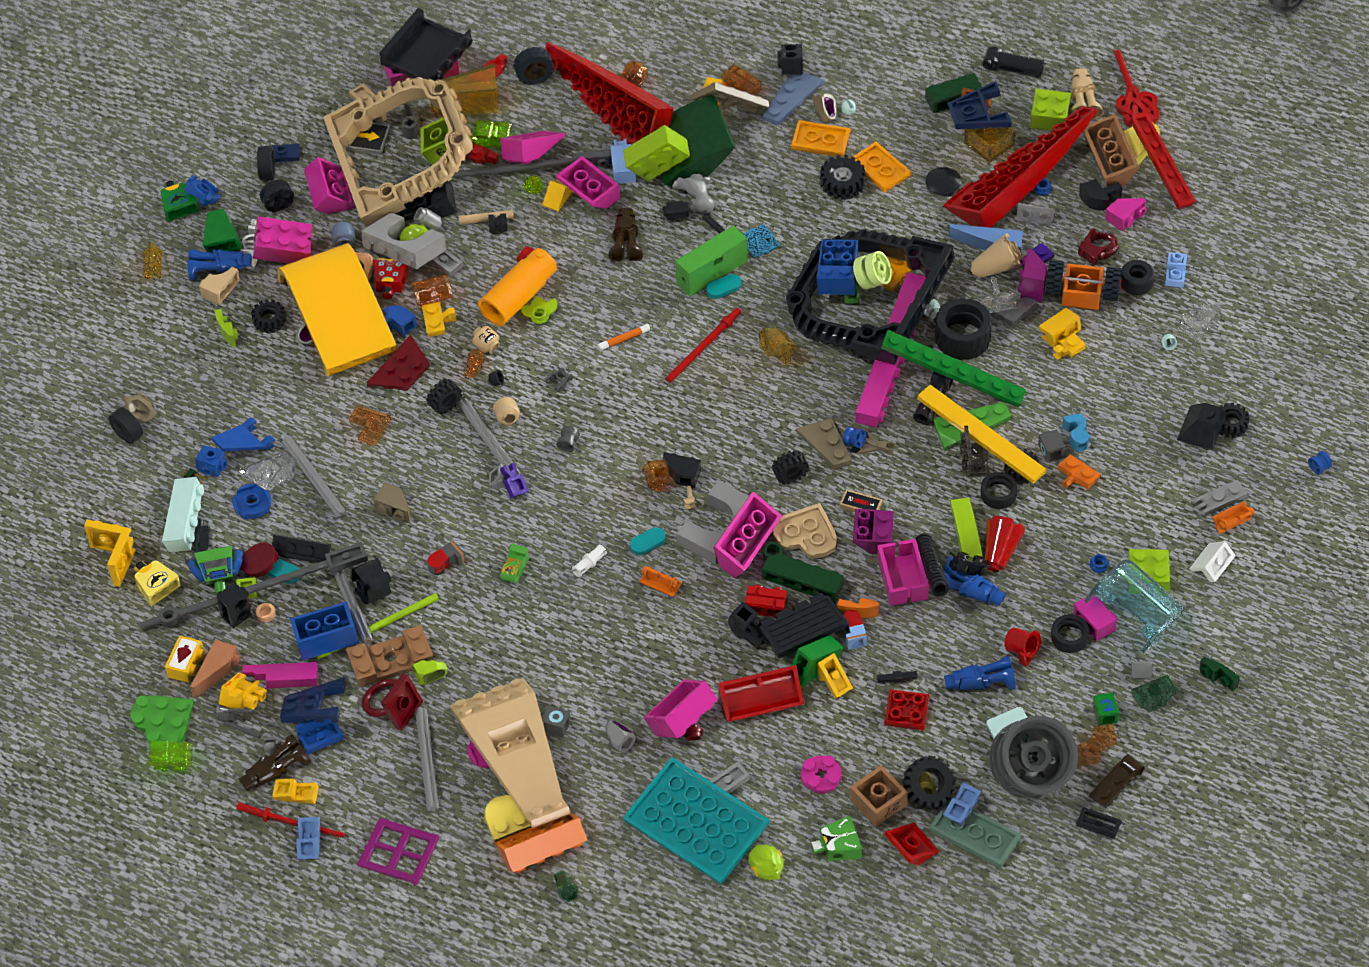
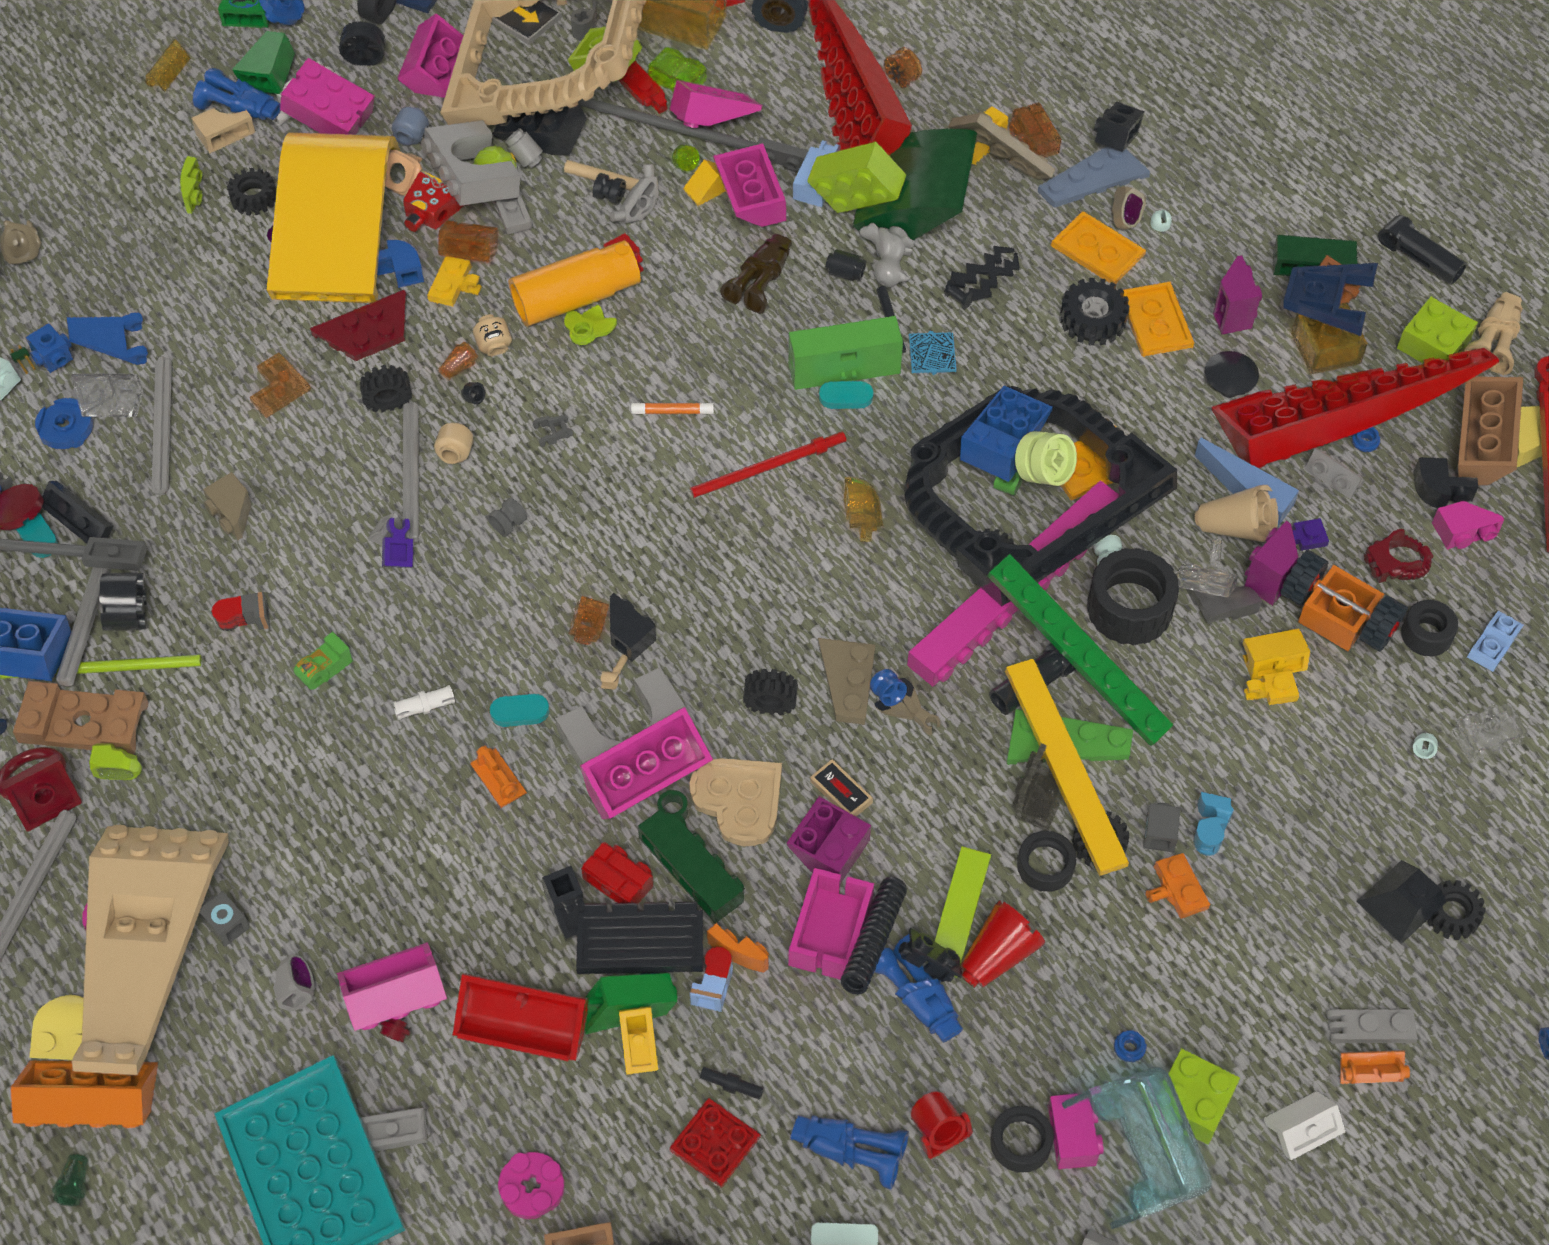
camera: 25 degrees right, 5 degrees up
none -> light grey piece [610,164,659,223]
none -> black piece [944,246,1020,310]
none -> magenta slope [1213,255,1262,335]

